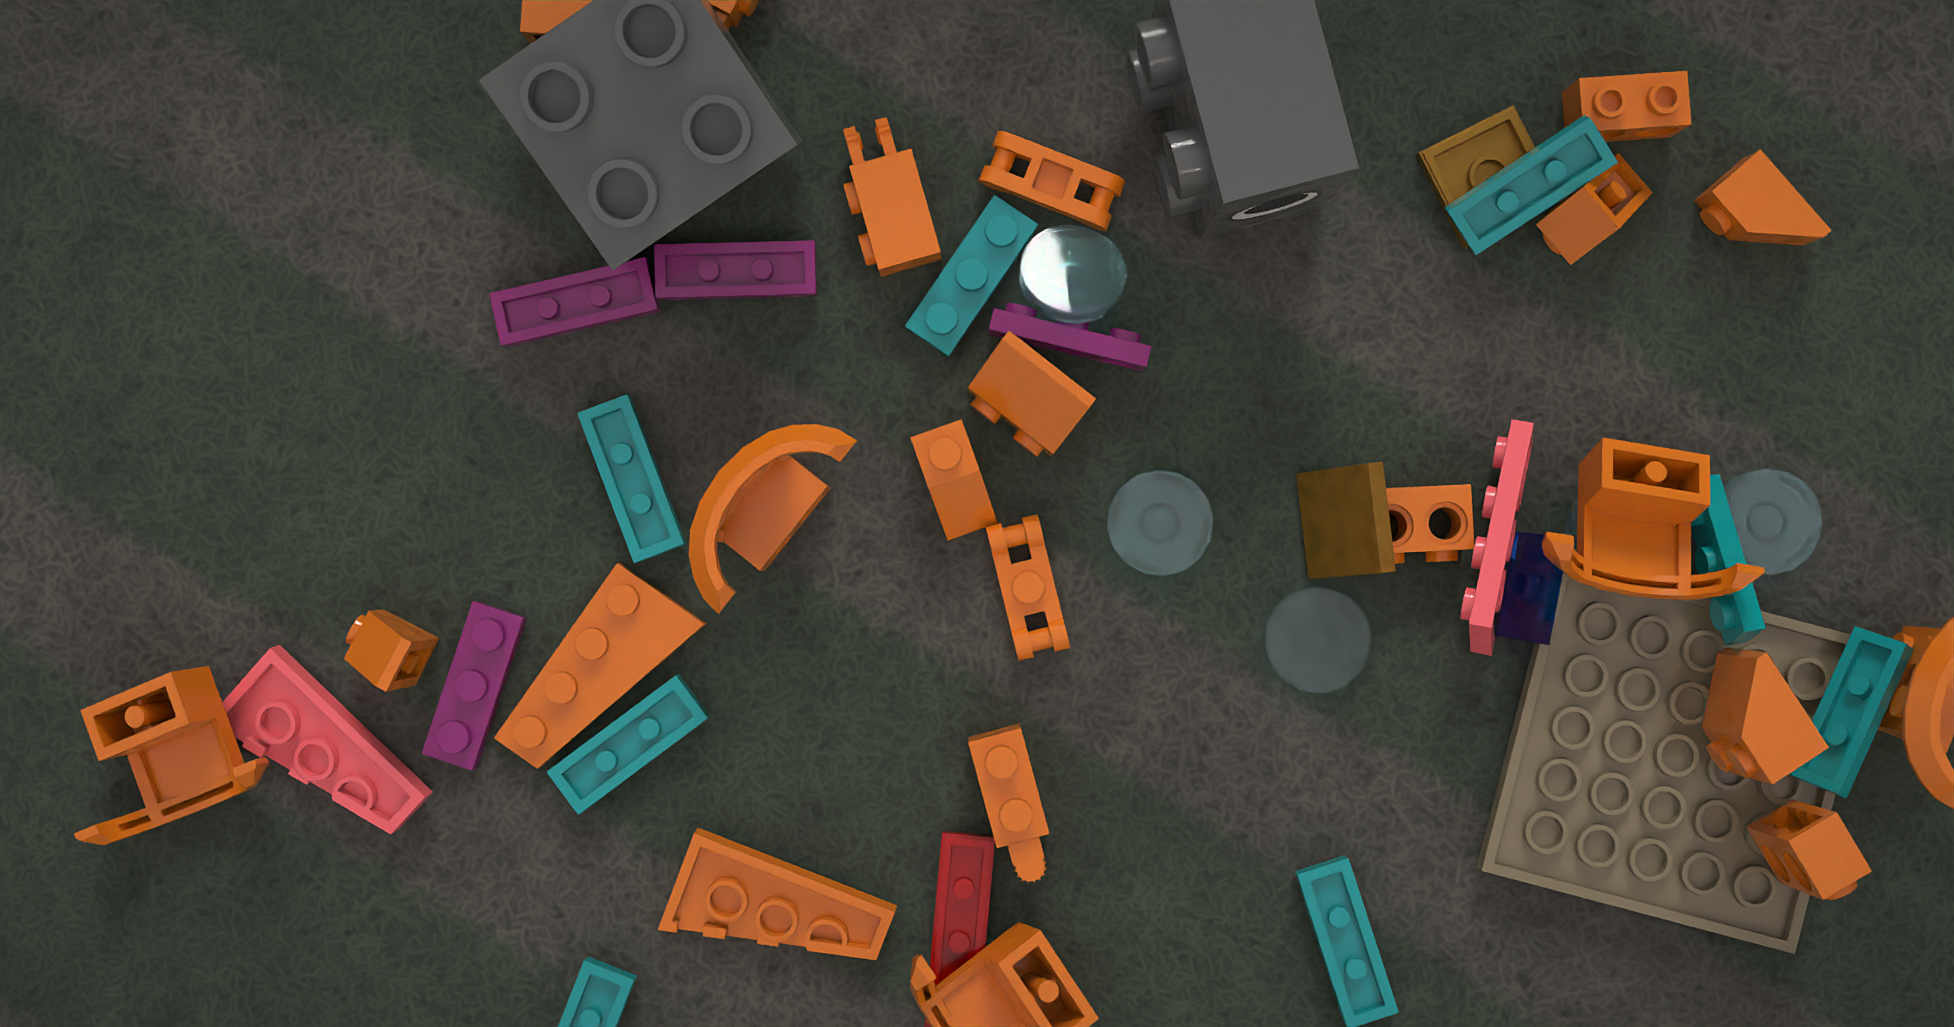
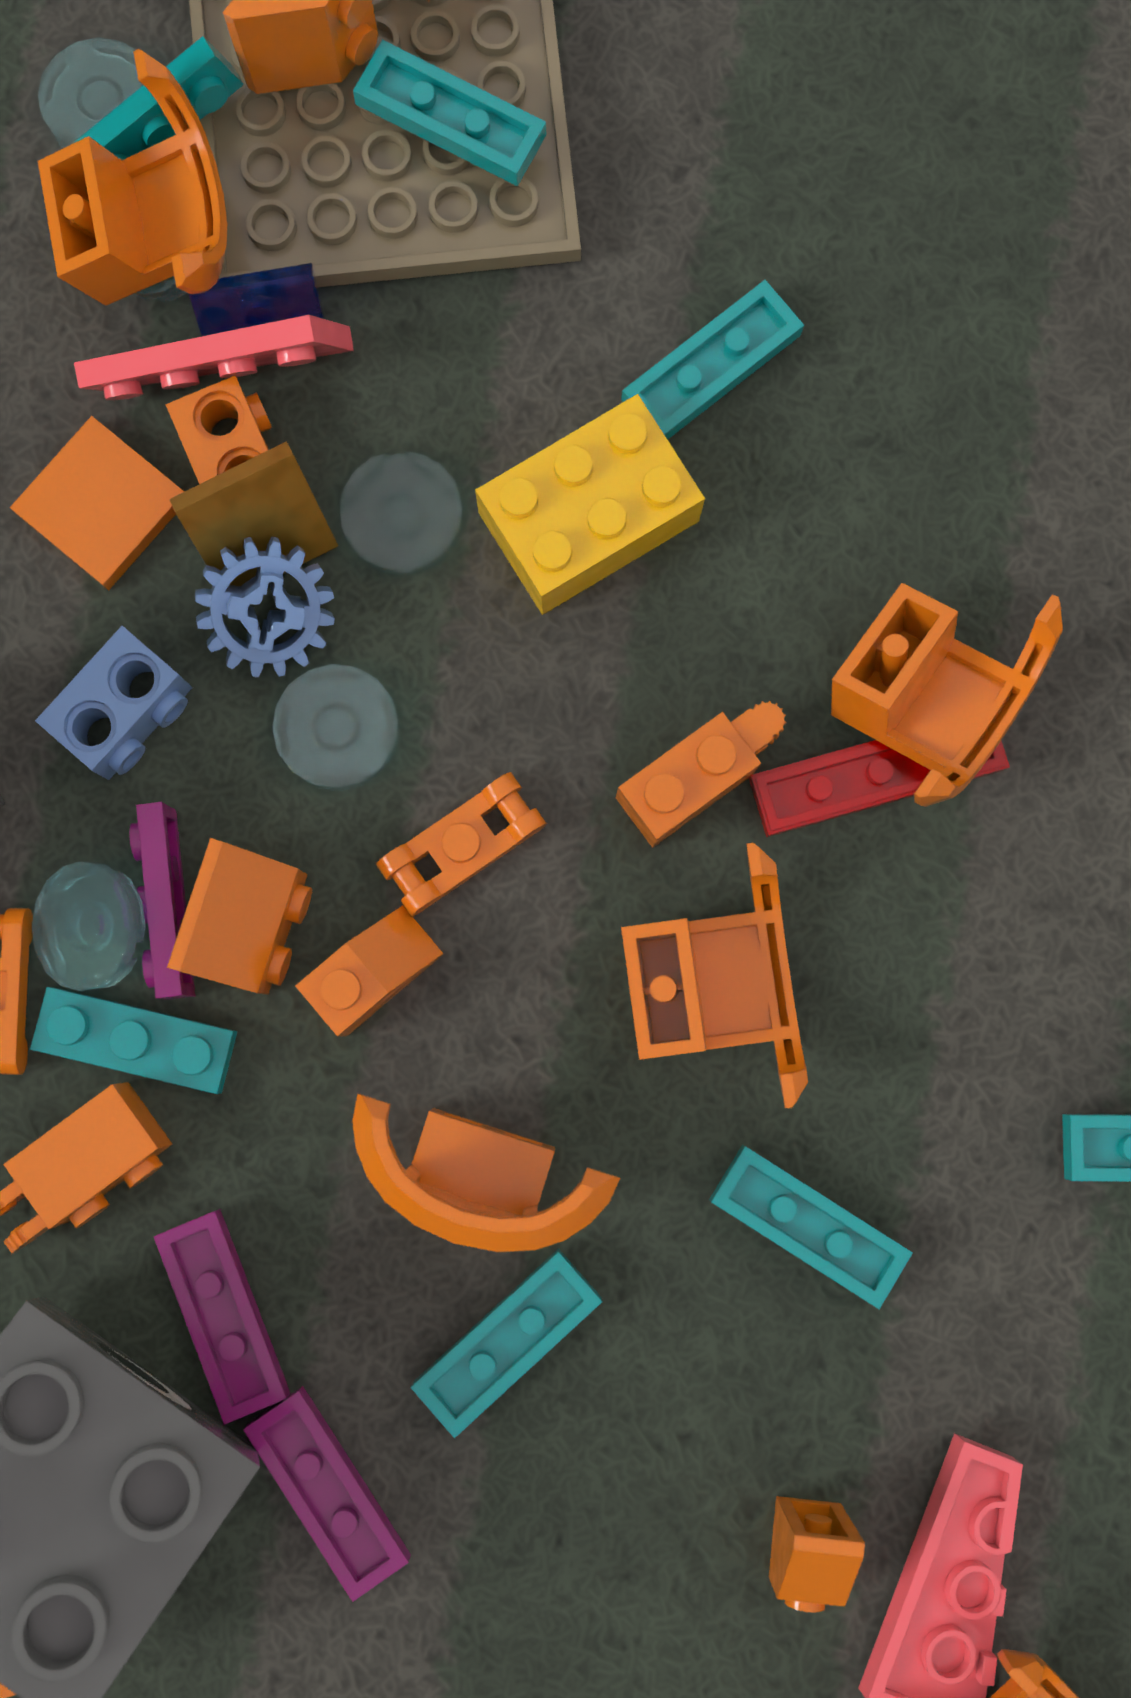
camera: 115 degrees left, 5 degrees down
magenta plate [421,601,527,770] -> none
orange wing [494,563,707,769] -> none
orange wing [658,828,897,960] -> none
none -> orange tile [10,416,184,591]
none -> medium blue brick [35,626,193,780]
none -> medium blue gear [195,537,335,677]
none -> teal plate [353,39,547,187]
none -> yellow brick [475,394,705,615]
none -> orange piece [621,843,808,1109]

